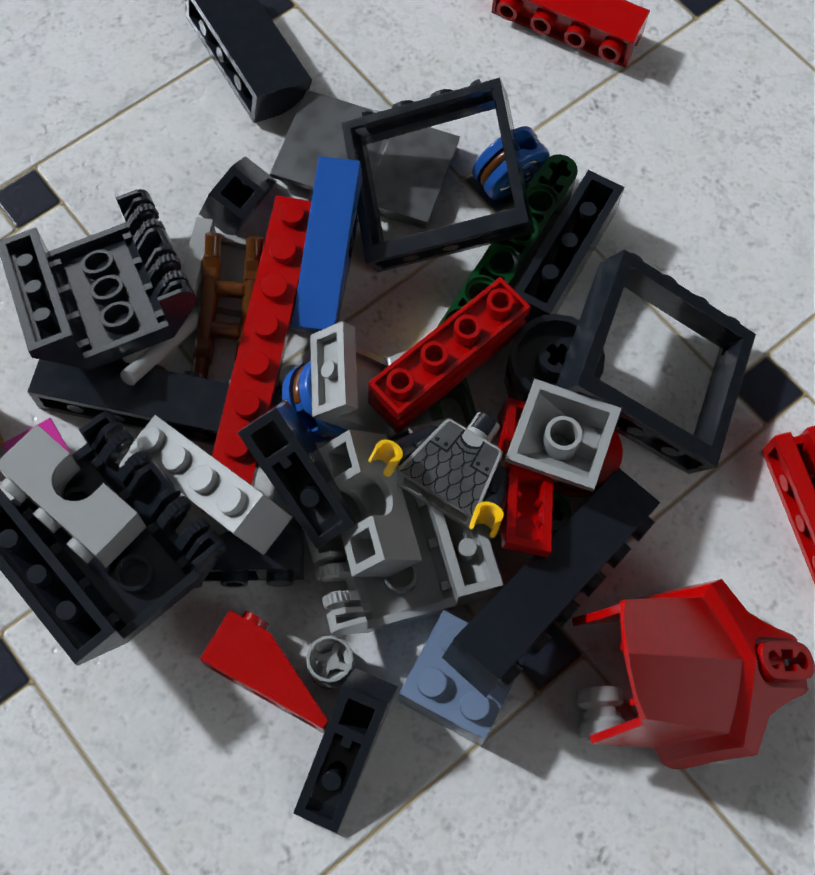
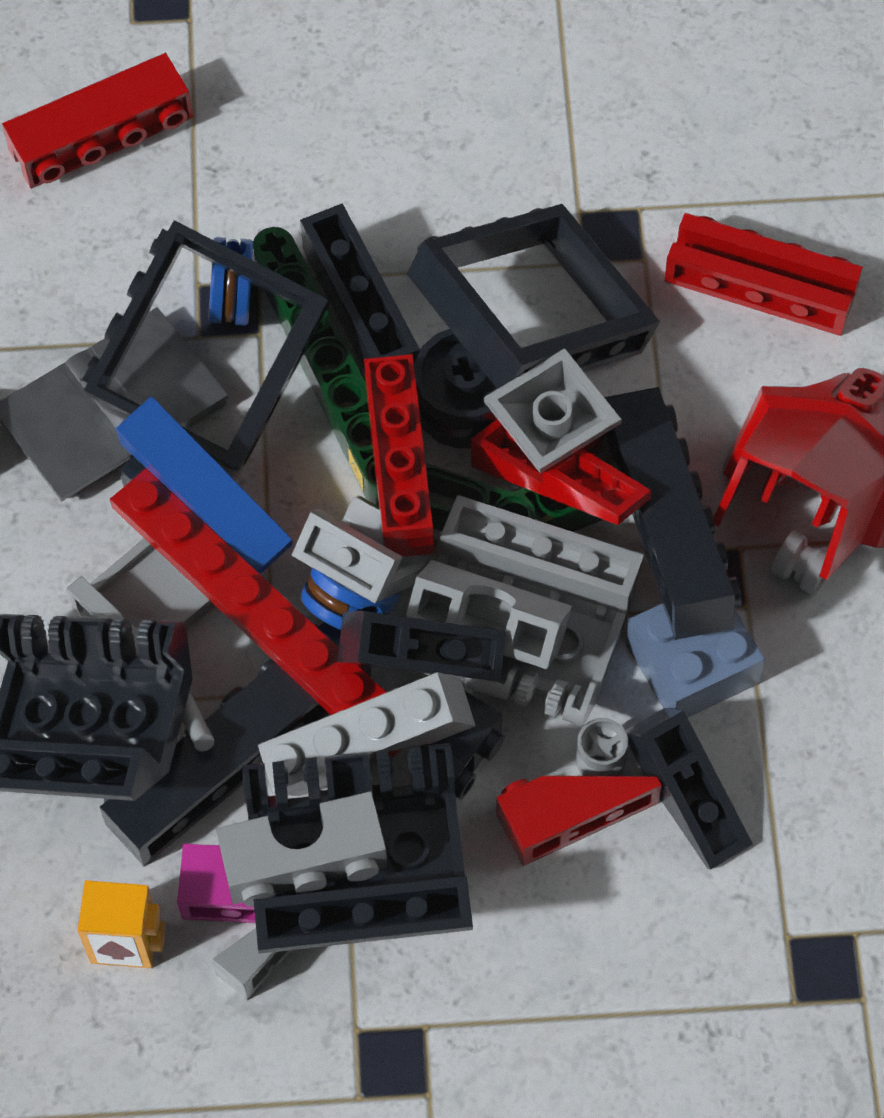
camera: 50 degrees left, 5 degrees down
reddish brown piece [191,233,263,377] -> none
black slope [199,156,277,235] -> none
torso [368,412,508,538] -> none

